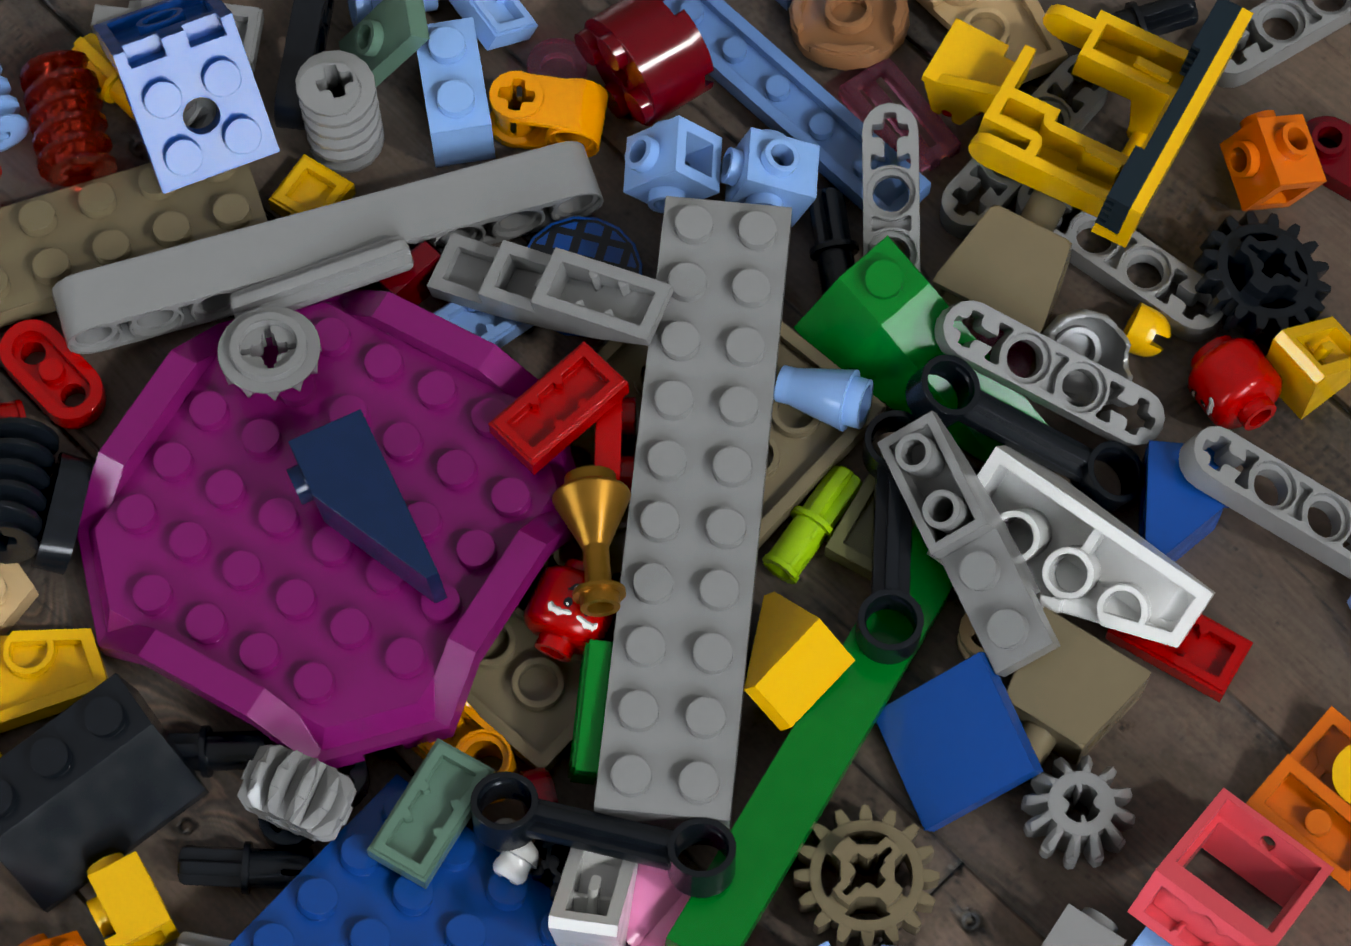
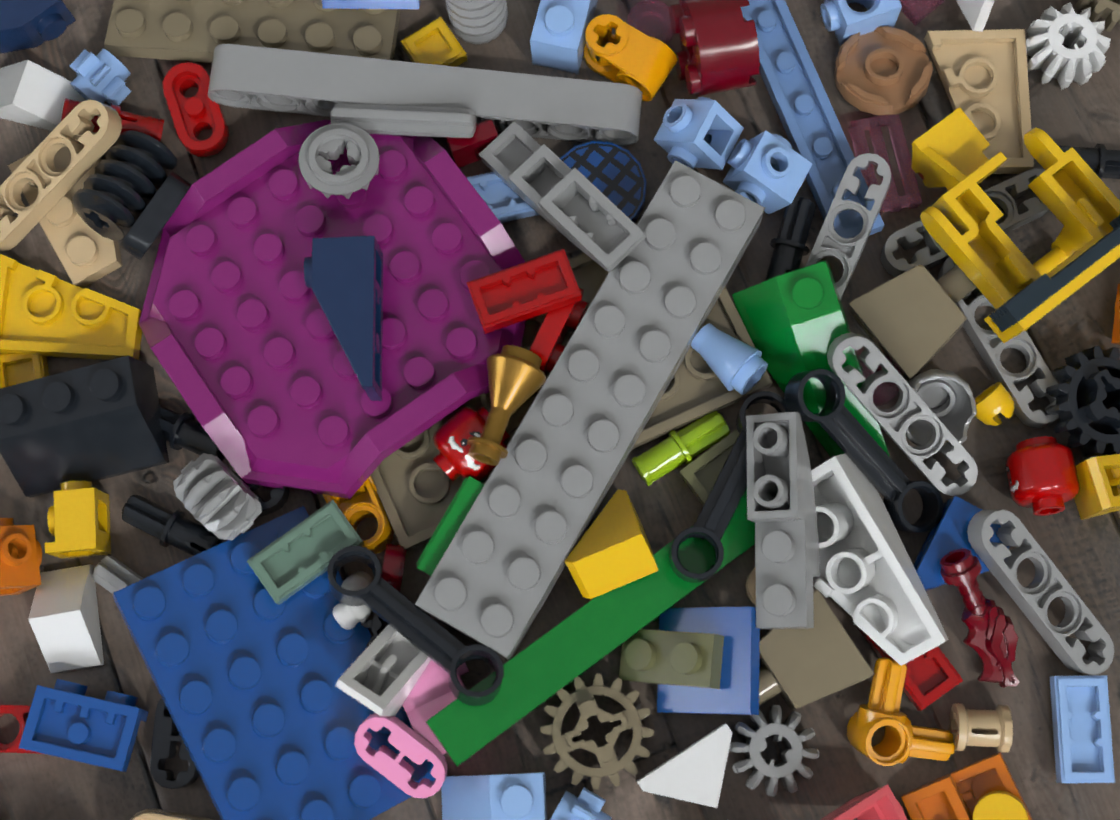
camera: 30 degrees right, 10 degrees up
none -> olive plate [619,629,724,689]
none -> white slope [636,723,732,808]
none -> light orange axle [847,658,955,766]
none -> dark red piece [940,549,1019,687]
none -> tan bush [949,704,1013,753]

